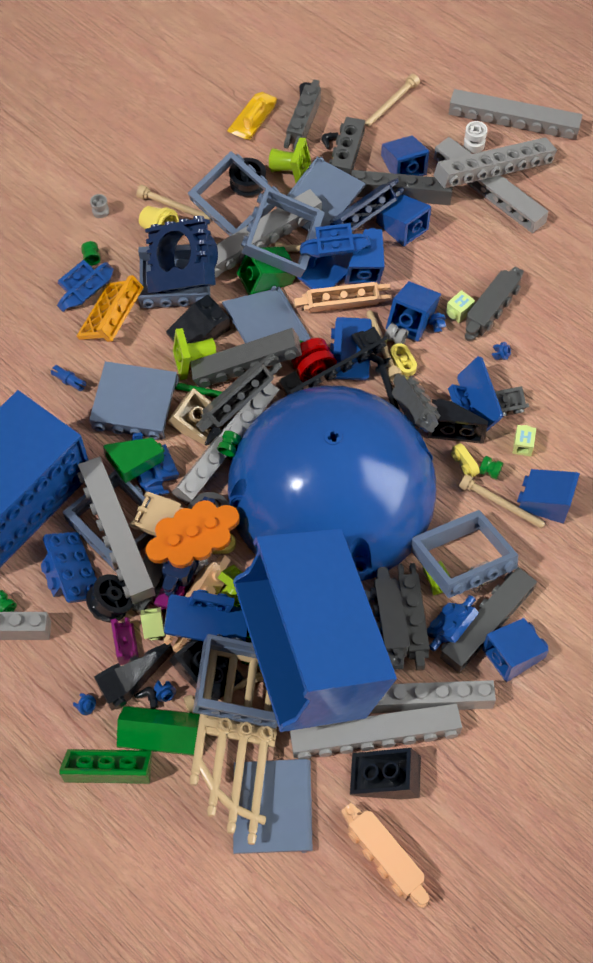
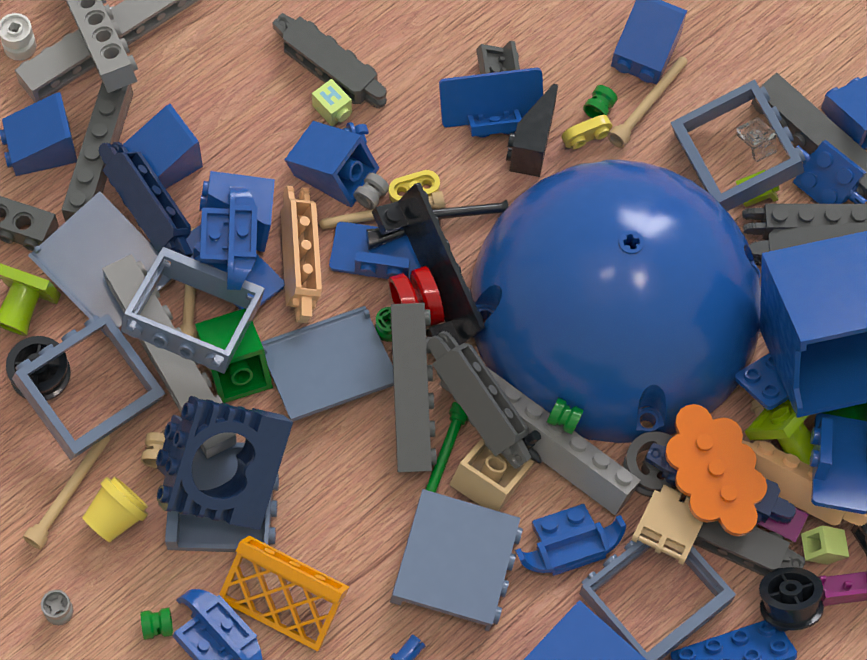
camera: 90 degrees left, 5 degrees up
light grey brick [77,456,156,604] -> none
green slope [103,438,165,483] -> none
black slope [166,294,230,343] -> none
lime plant [173,328,216,380] -> none
dark grey hinge [392,373,441,432] -> none
blue plate [492,342,511,360] -> none
yellowish green brick [512,425,536,457] -> none

